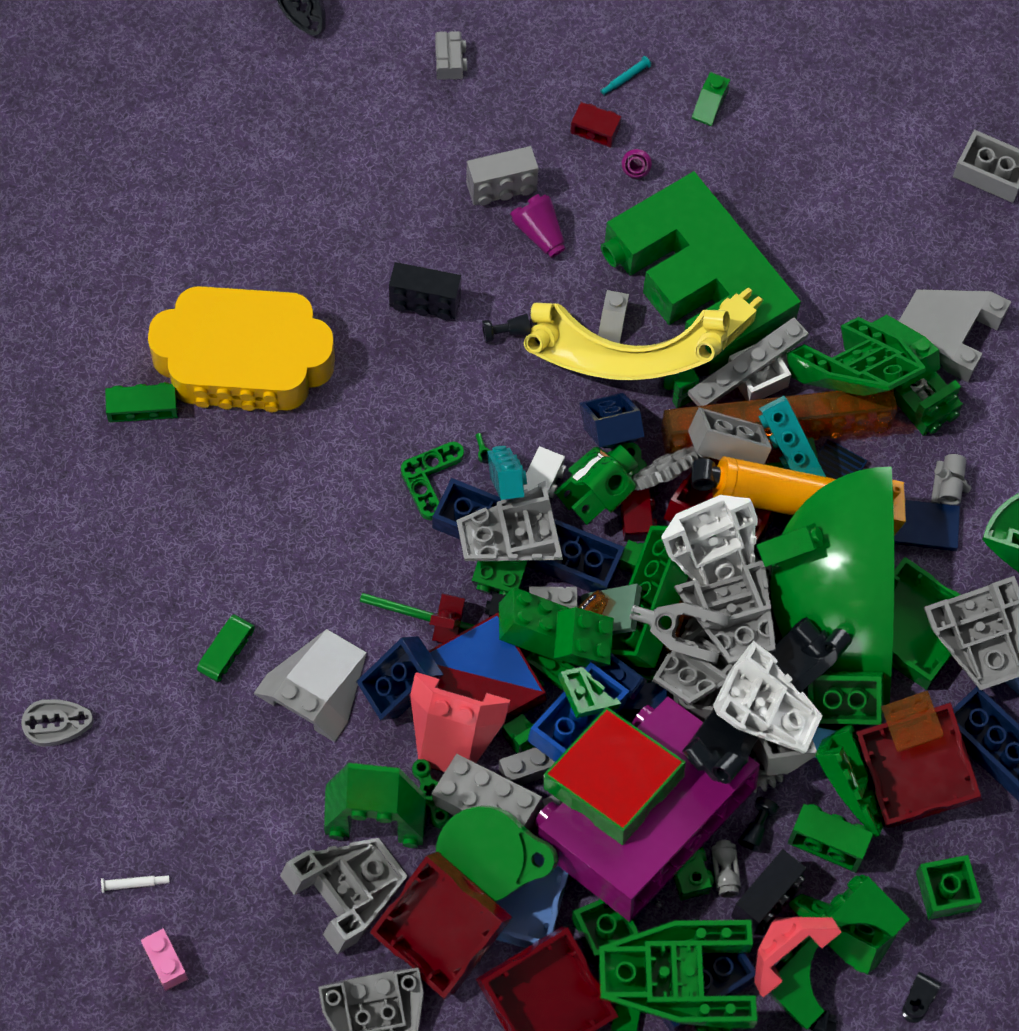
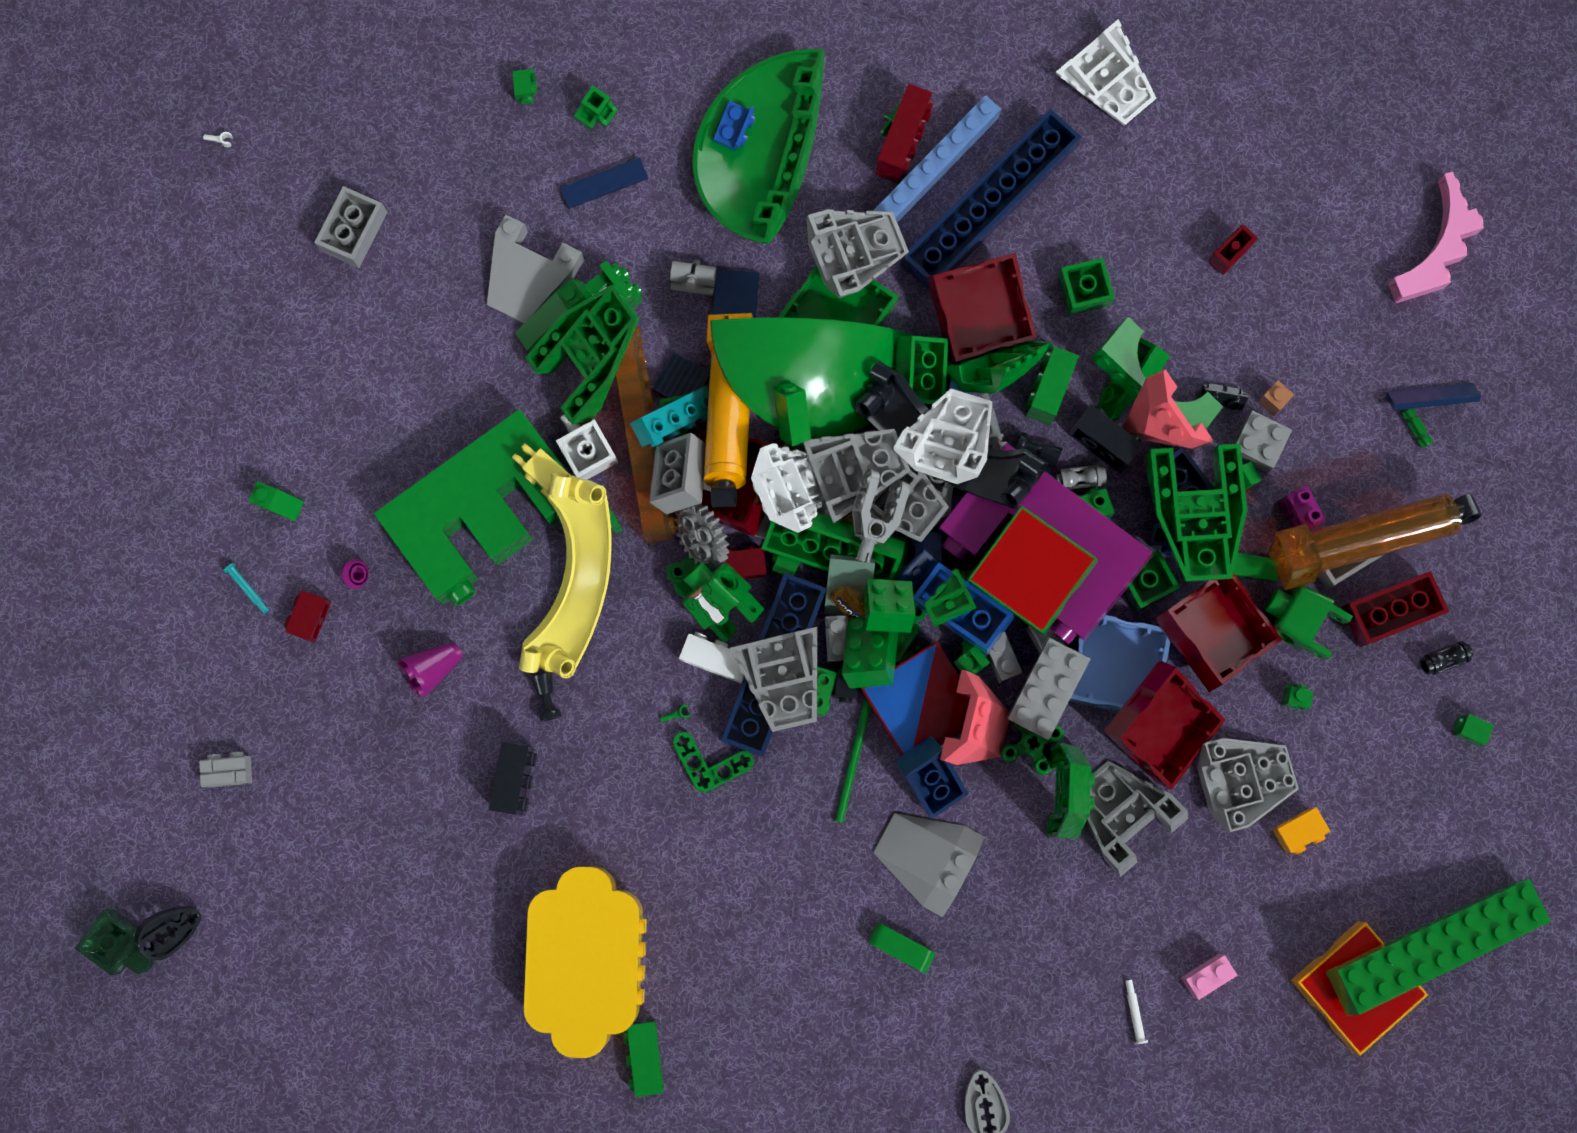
camera: 90 degrees left, 15 degrees up
dark red bracket [430,593,466,643] -> none
green piece [436,805,558,901] -> none
light grey brick [466,146,538,205] -> none
teal brick [487,446,527,500] -> none
dark blue brick [579,393,645,448] -> none
light grey slope [598,290,629,343] -> none
light grey plate [688,318,809,409] -> none
clear orange bracket [881,690,944,752] -> none
black piece [902,971,942,1023] -> none

